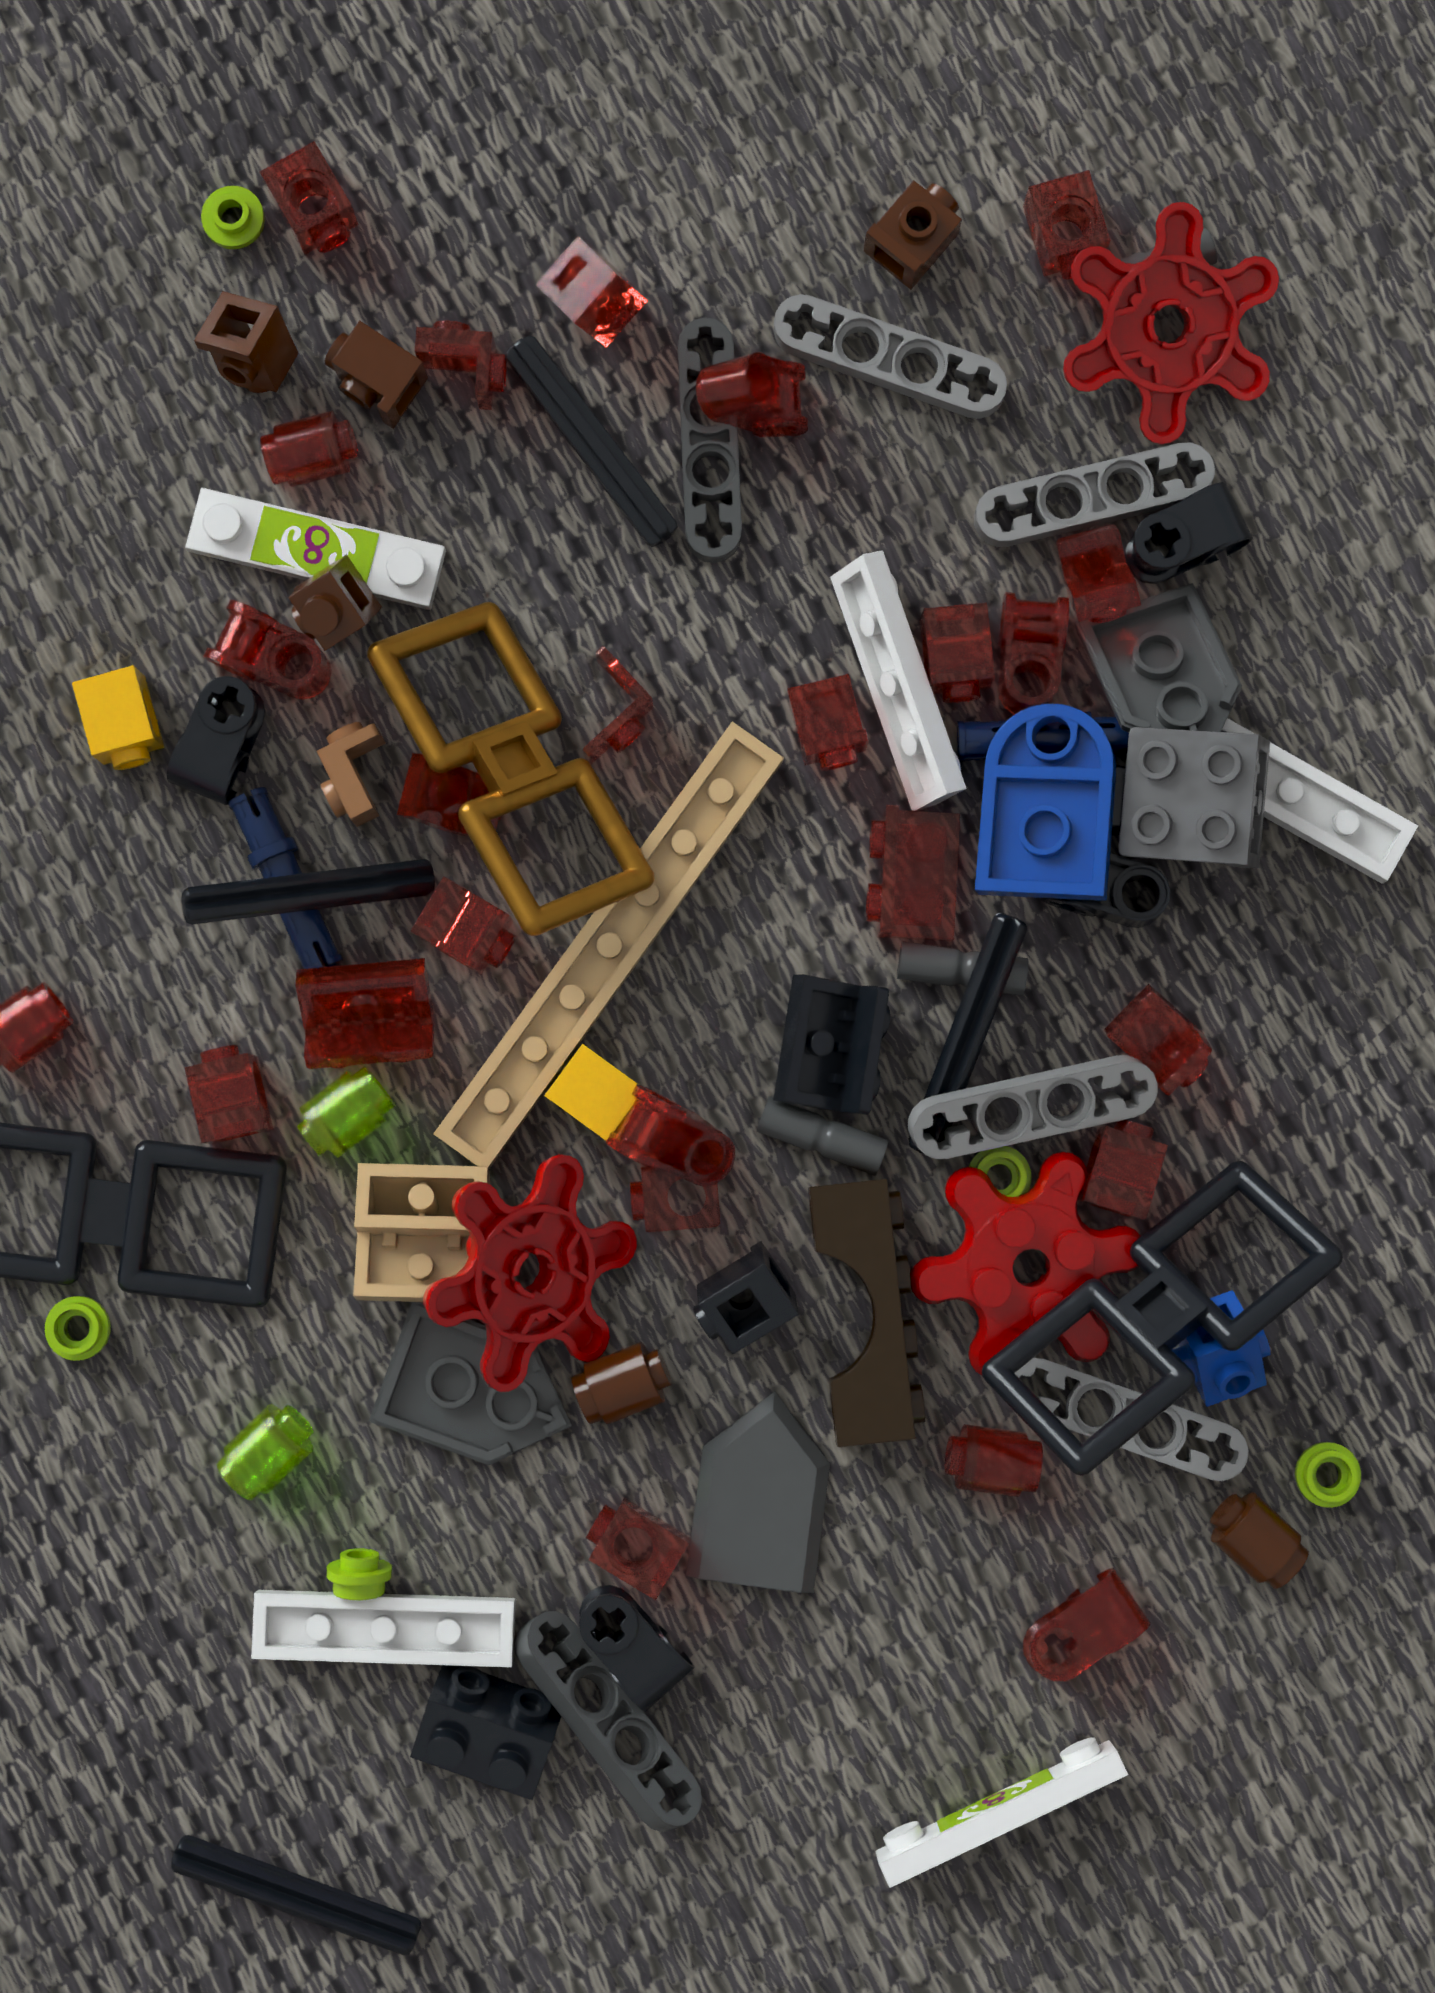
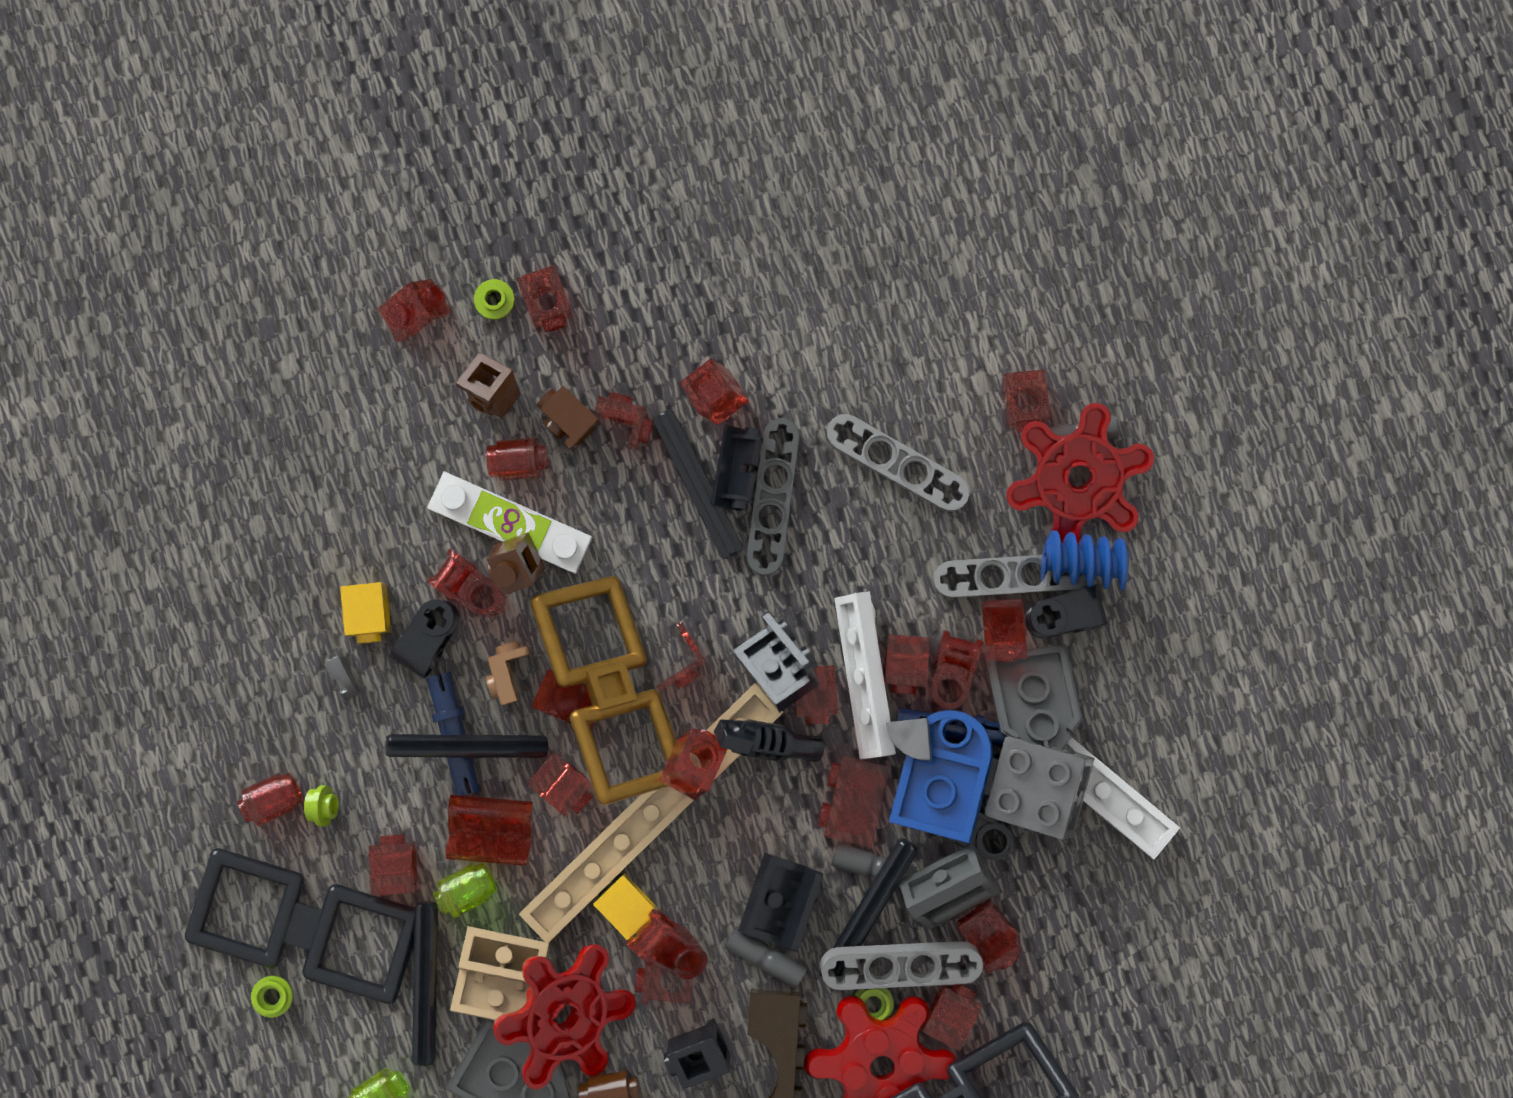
camera: 10 degrees right, 0 degrees up
clear red piece [696,352,808,437] -> none
reddish brown brick [864,180,962,290] -> none
none -> lime plate [304,785,339,827]
none -> flat silver tile [324,655,360,699]
none -> clear red bracket [377,279,451,343]
none -> black axle [412,901,438,1066]
none -> clear red brick [659,728,728,800]
none -> black hinge [711,424,764,511]
none -> black hinge [714,719,824,763]
none -> bracket [732,612,820,713]
none -> flat silver tile [886,718,933,761]
none -> dark grey tile [899,844,1002,930]
none -> blue piece [1041,530,1129,591]

